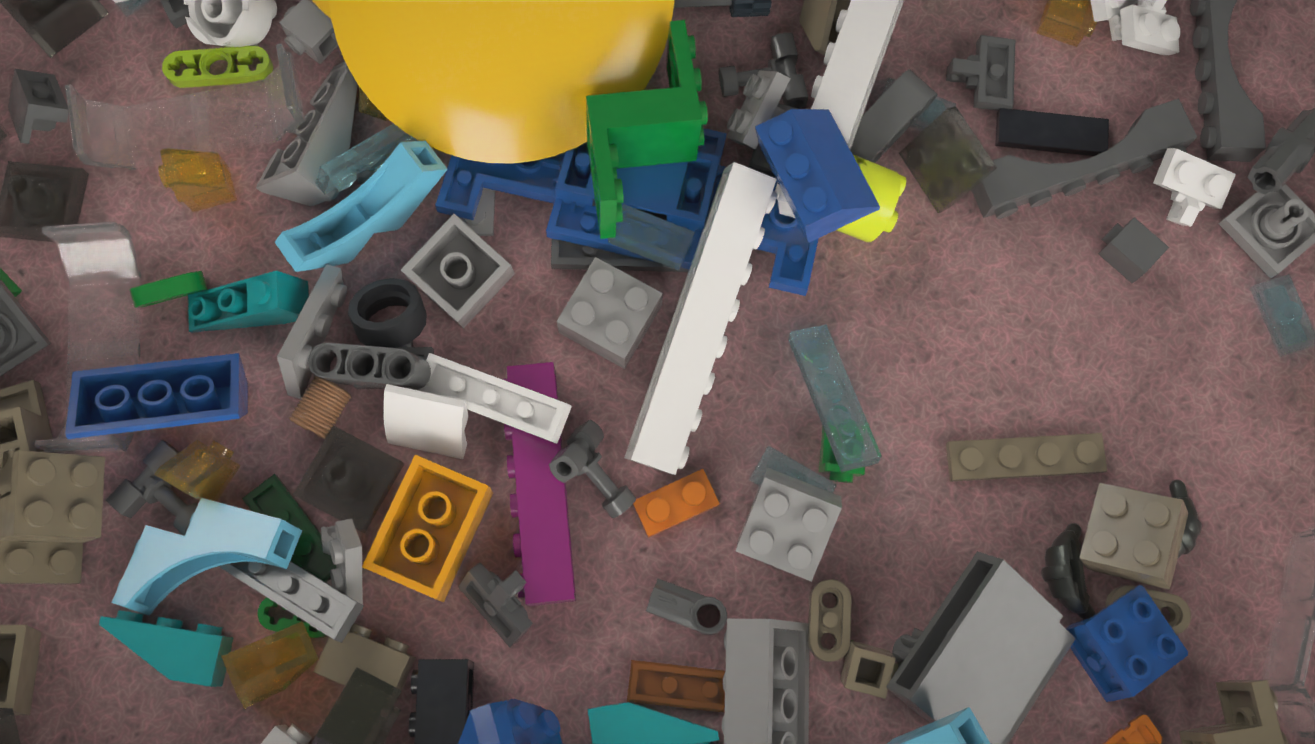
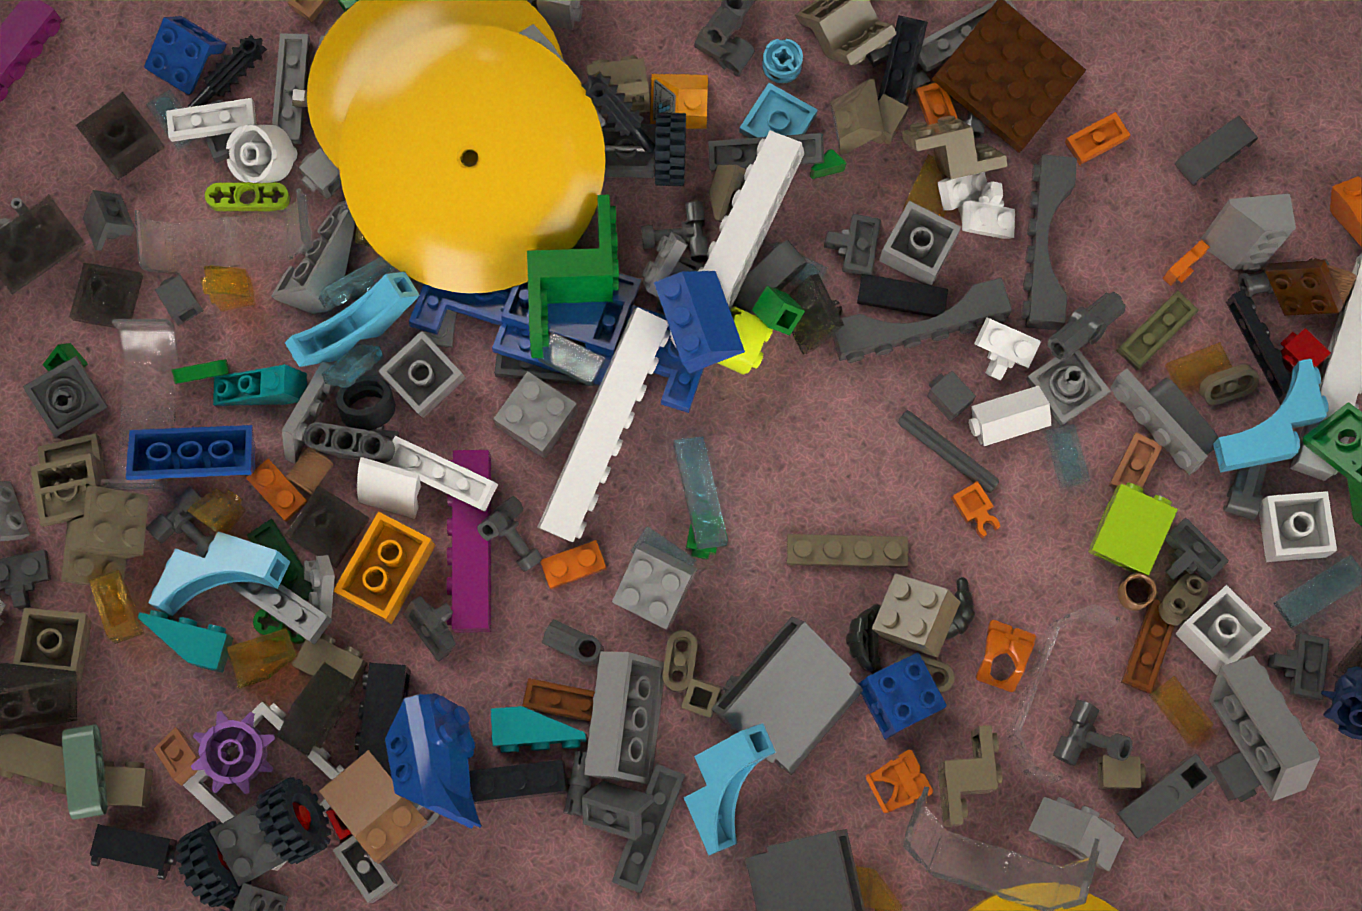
camera: 10 degrees right, 0 degrees up
none -> clear yellow slope [89,570,144,644]
none -> dark grey brick [155,275,204,326]
none -> orange plate [246,458,308,522]
none -> clear light blue plate [322,344,383,388]
none -> green brick [752,286,805,336]
none -> light grey brick [879,201,961,286]
none -> dark grey axle [898,410,999,493]
none -> orange plate [951,481,1000,539]
none -> white brick [969,386,1051,446]
none -> orange piece [976,620,1037,692]

